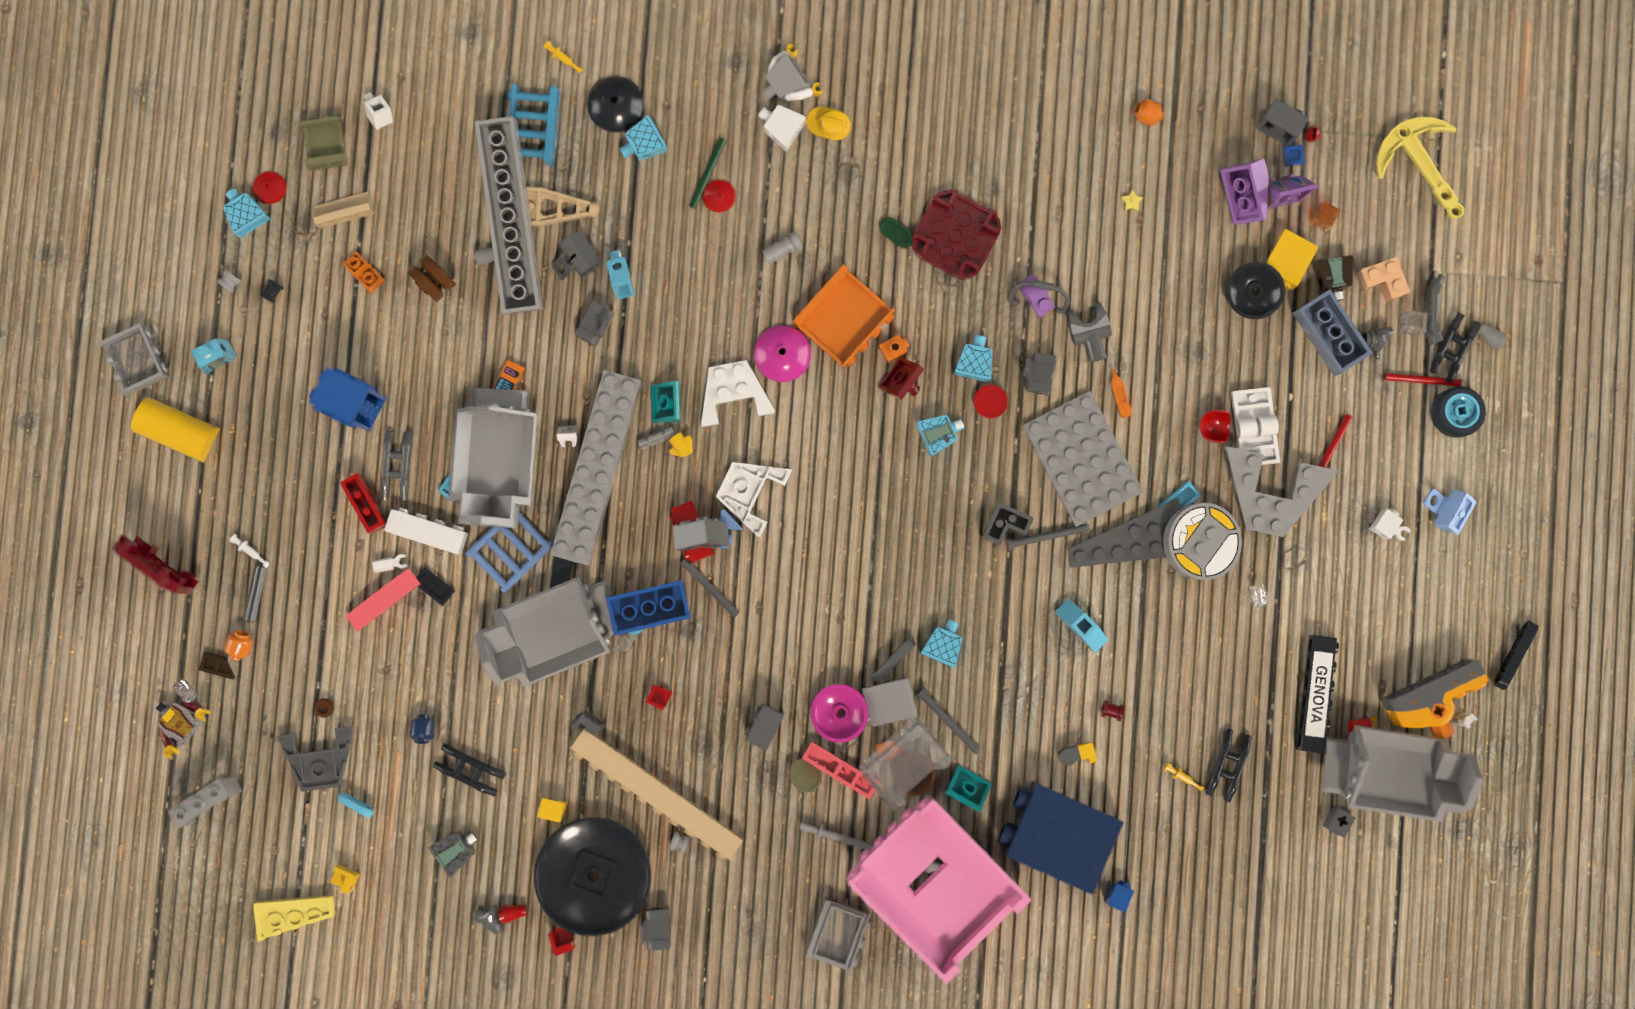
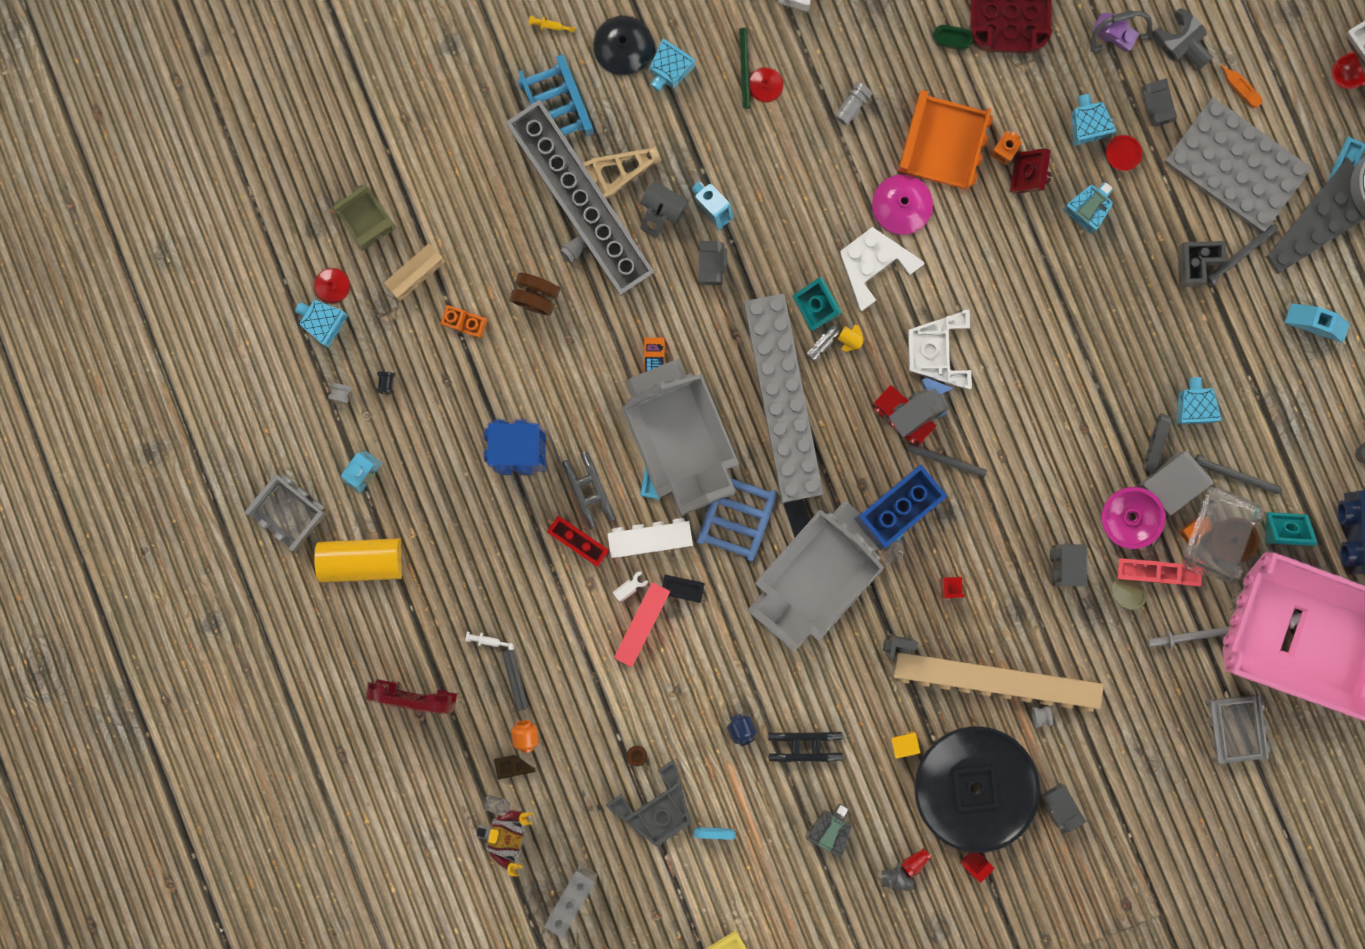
camera: 15 degrees left, 0 degrees up
yellow panel [330,864,360,894] -> none
white brick [363,93,393,130] -> none
white tile [557,425,578,447] -> none

